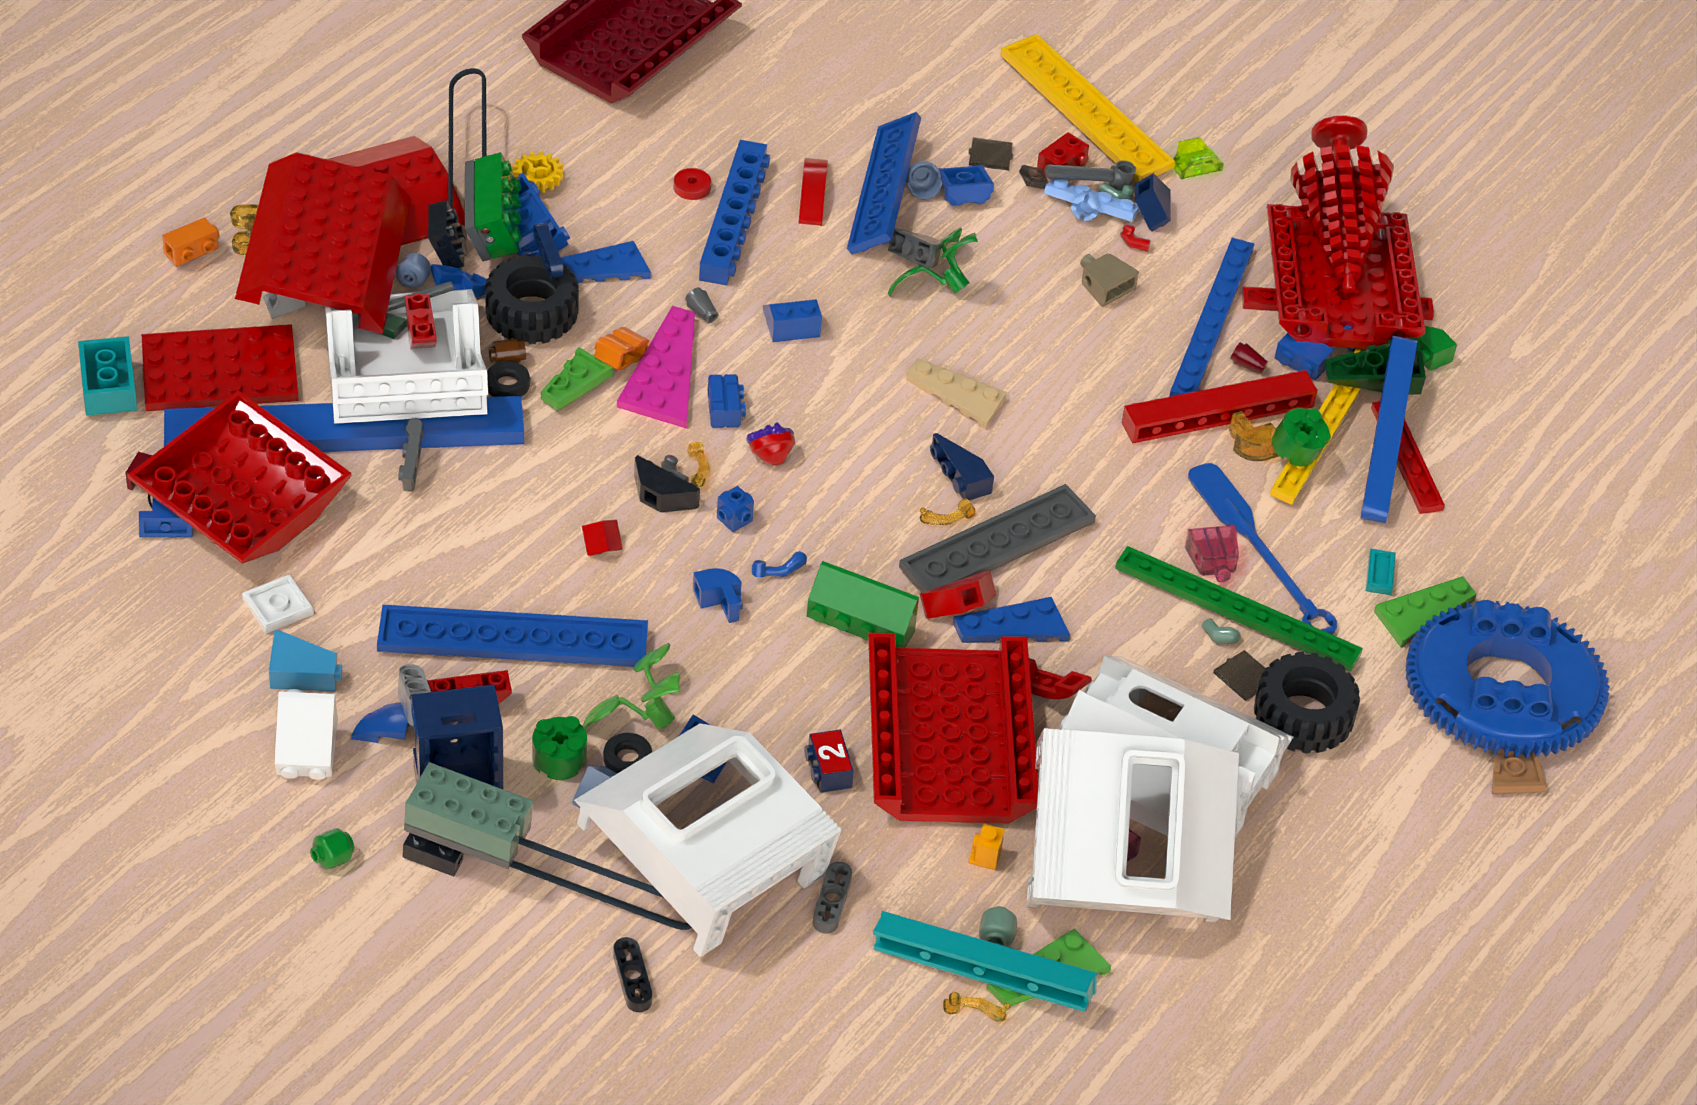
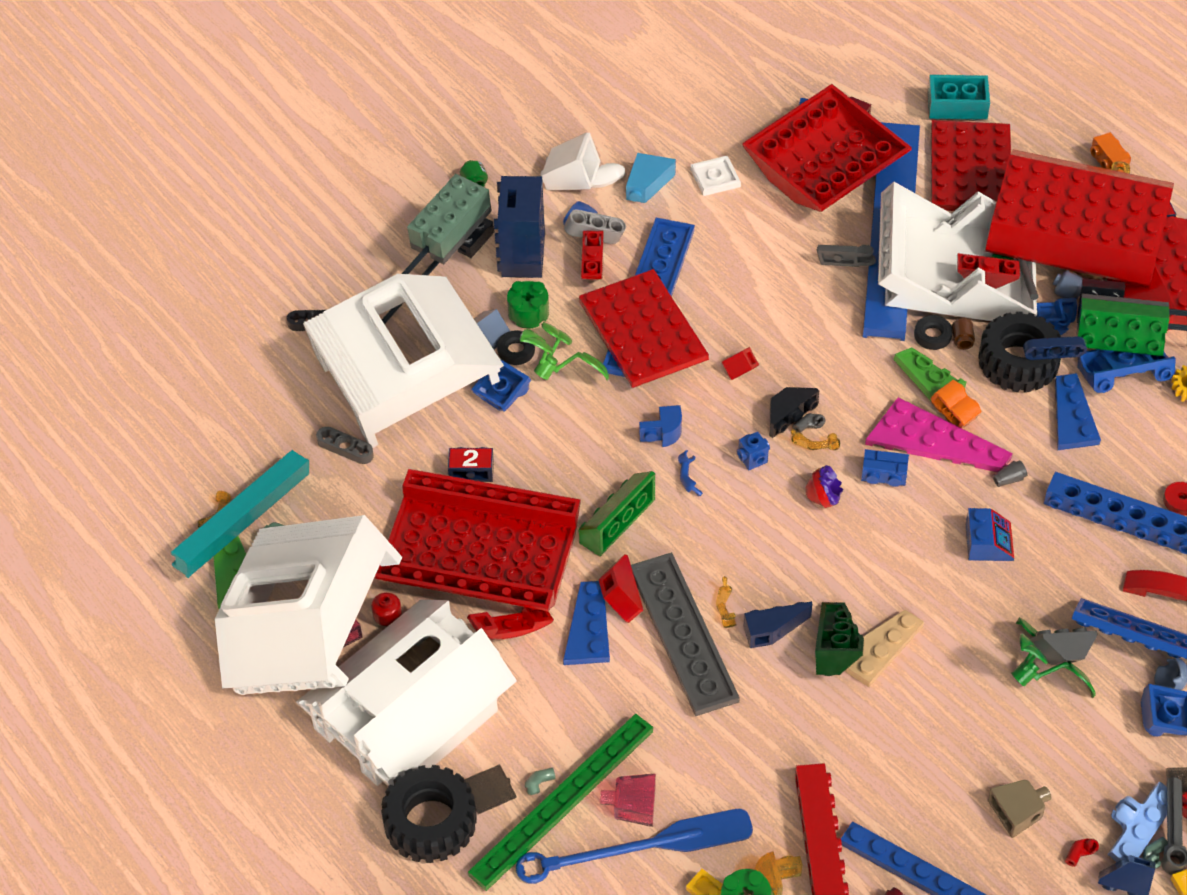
camera: 110 degrees right, 5 degrees up
none -> red plate [579,269,709,388]
none -> dark green wedge [815,602,864,676]

